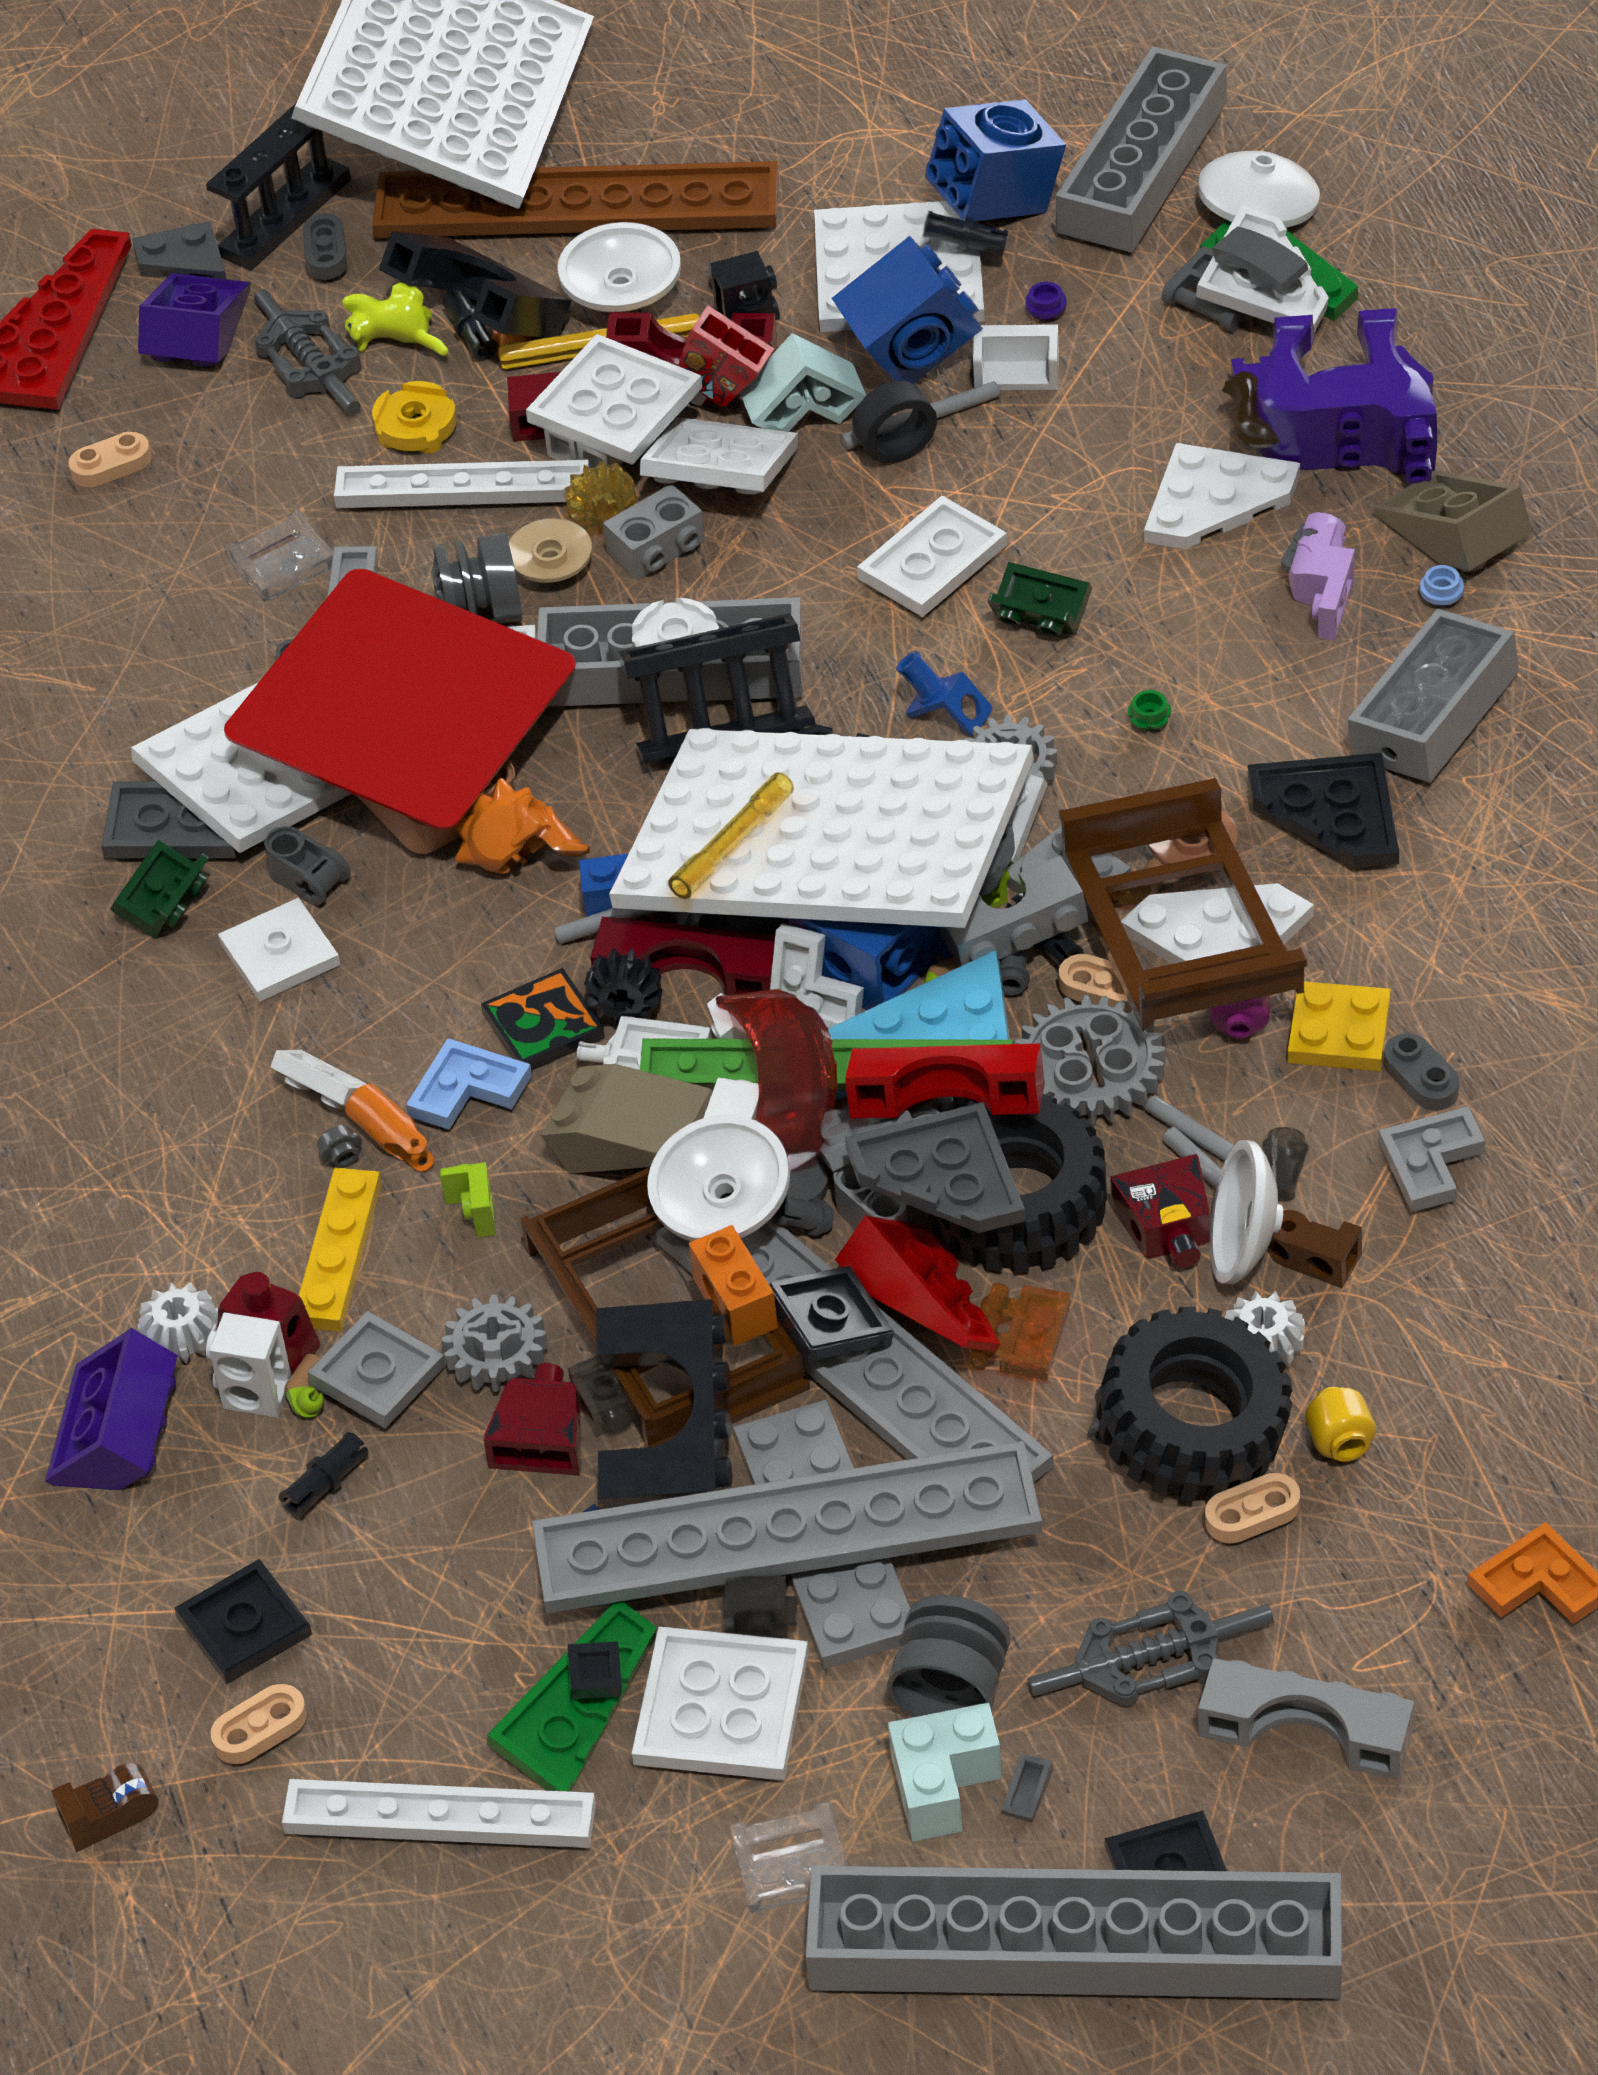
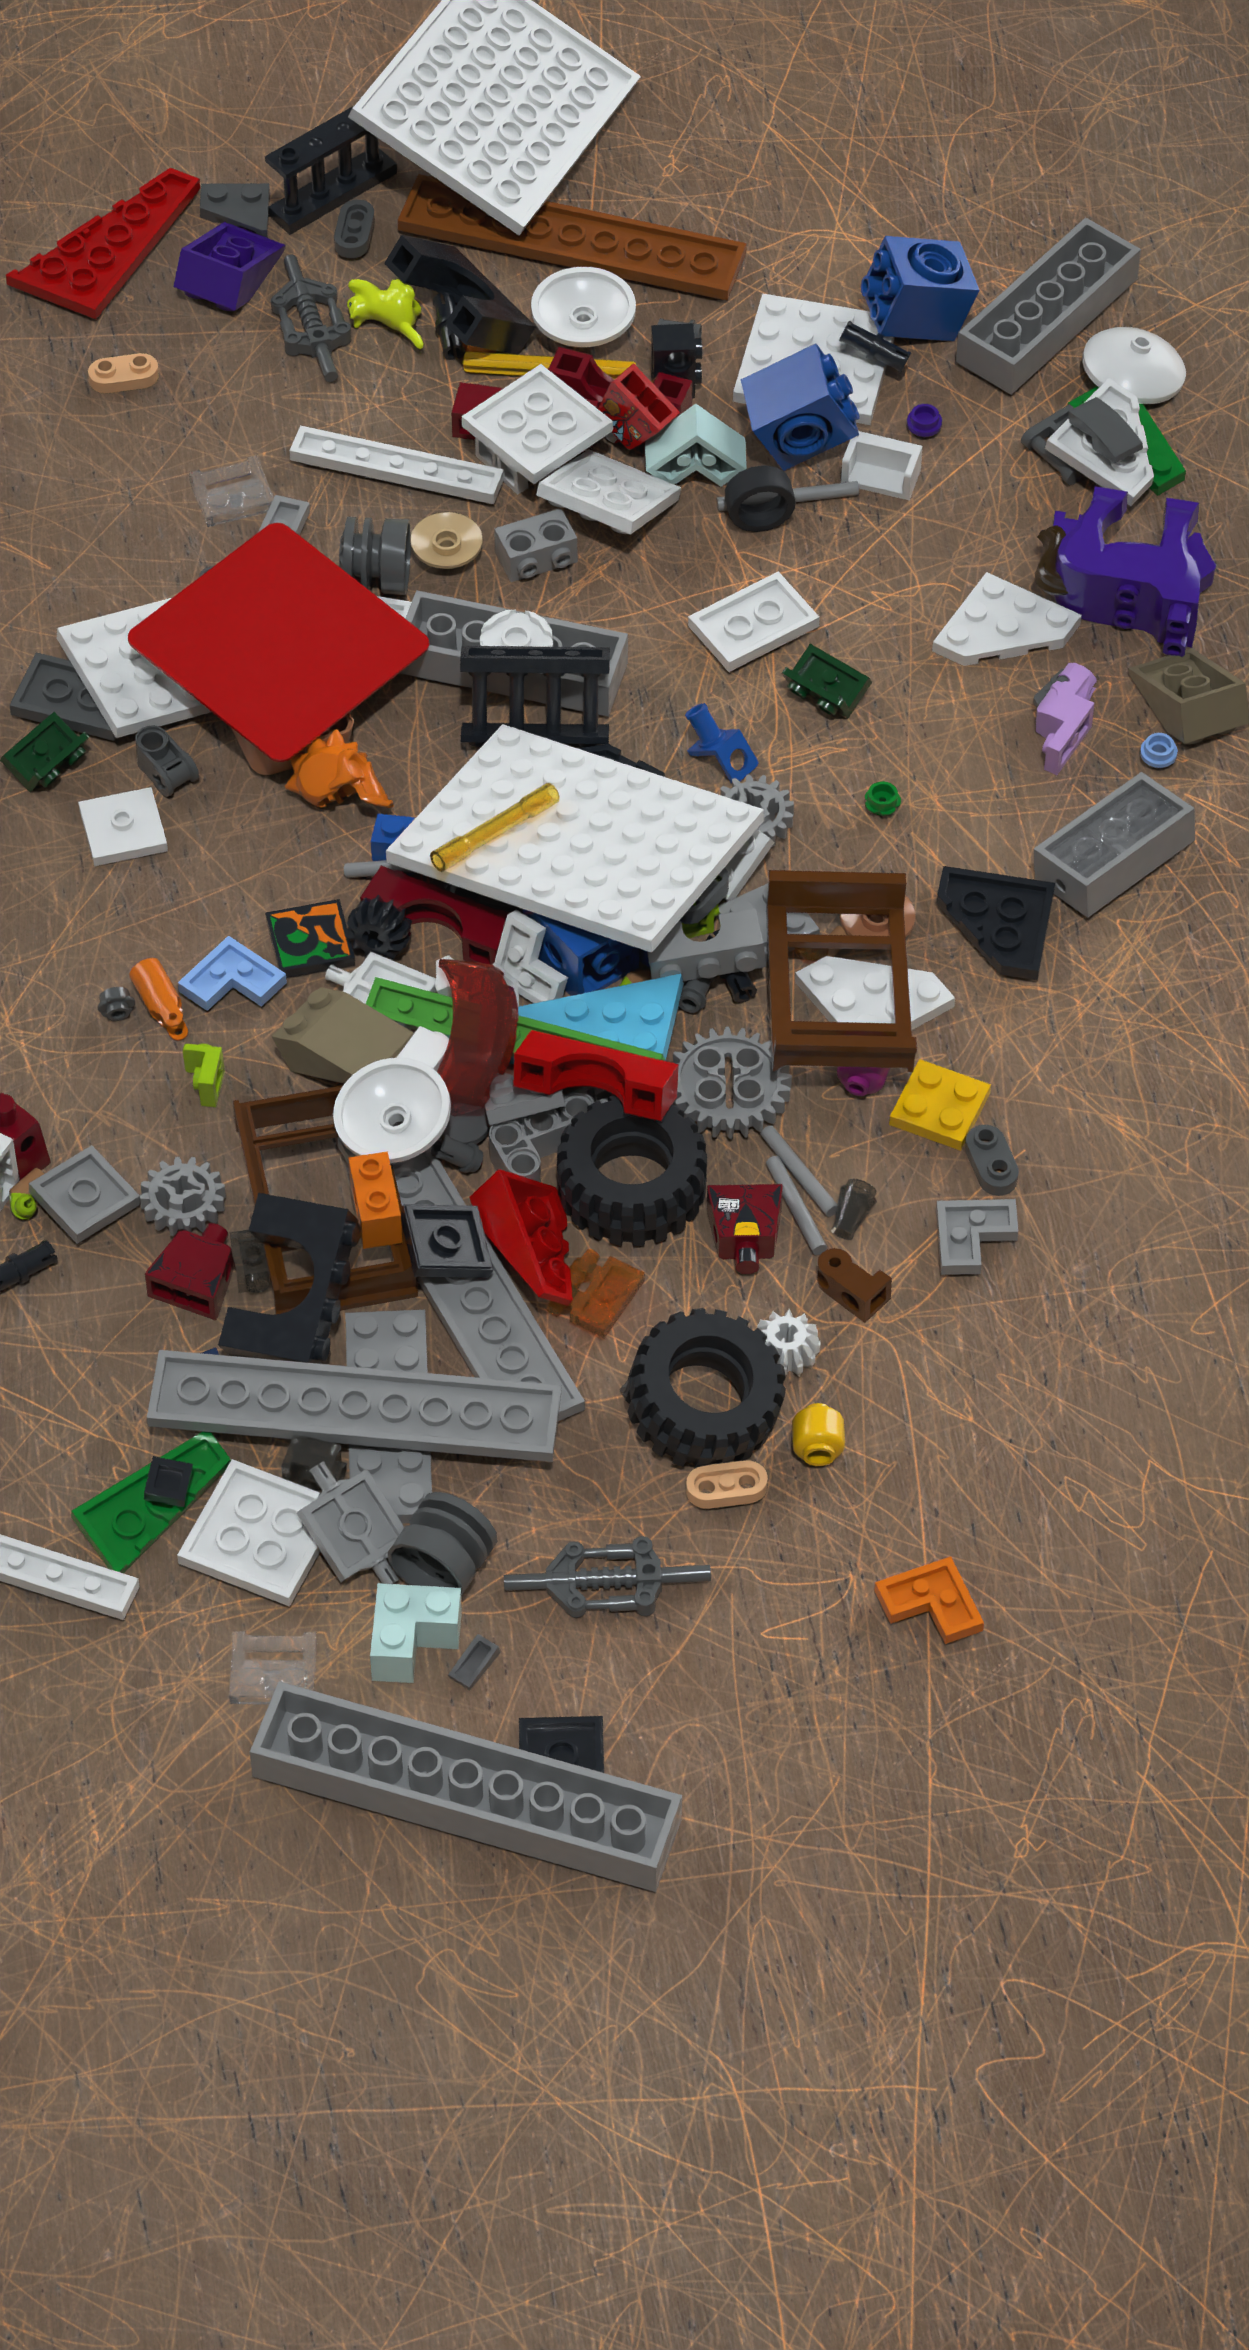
camera: 10 degrees right, 5 degrees up
white plate [270,1050,366,1109] -> none
yellow plate [299,1167,382,1332] -> none
yellow plate [372,381,457,454] -> none
clear yellow gear [564,460,638,534] -> none
dark grey plate [845,1102,1025,1233] -> none
light nougat plate [1059,954,1133,1013] -> none
light grey arch [1198,1658,1414,1780] -> none
white dish [1210,1140,1283,1285] -> none
none -> light grey plate [296,1461,404,1584]

